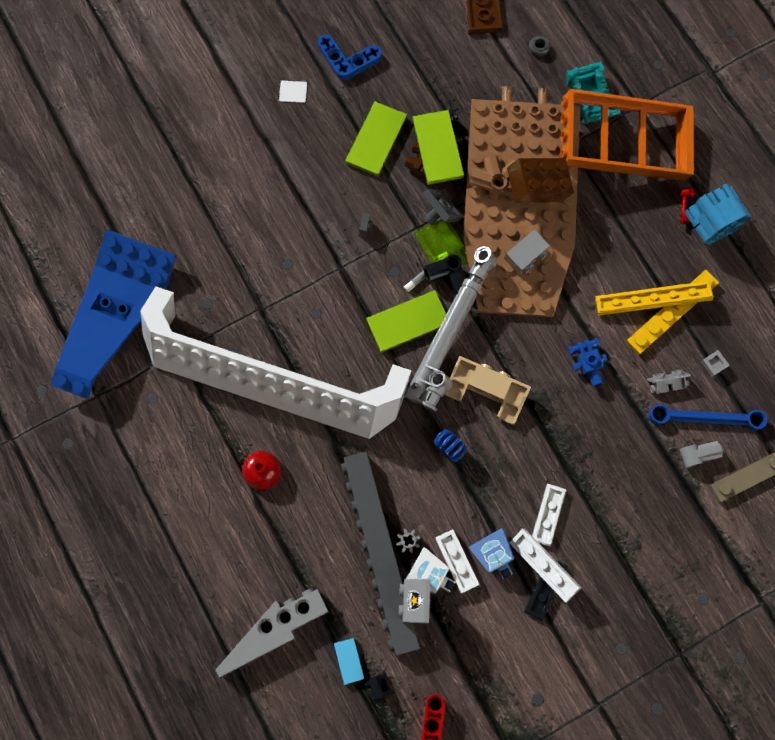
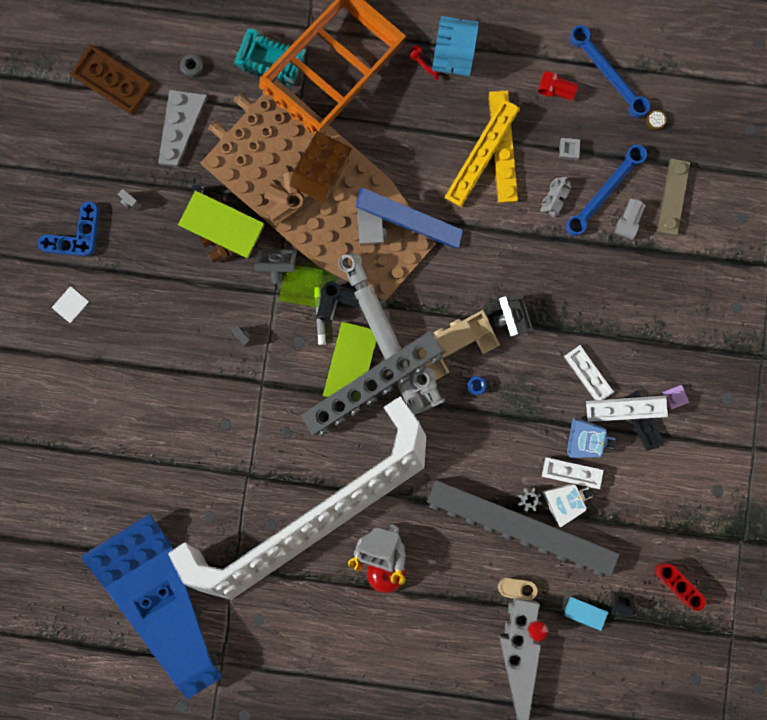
camera: 50 degrees left, 10 degrees up
lime tile [345,102,407,177] -> none
light grey slope [398,579,431,624] -> none
blue gear [434,429,467,462] -> none
blue piece [567,338,607,387] -> none
none -> light grey plate [118,189,142,211]
none -> light grey wing [158,90,208,167]
none -> dark grey brick [301,331,446,436]
none -> light grey torso [348,525,405,585]
none -> blue tile [355,188,463,249]
none -> blue tile [467,376,486,395]
none -> dark grey tile [494,295,533,336]
none -> tan piece [498,577,537,600]
none -> red tile [527,620,548,641]
none -> red piece [537,71,578,101]
none -> lavender plate [662,385,689,410]

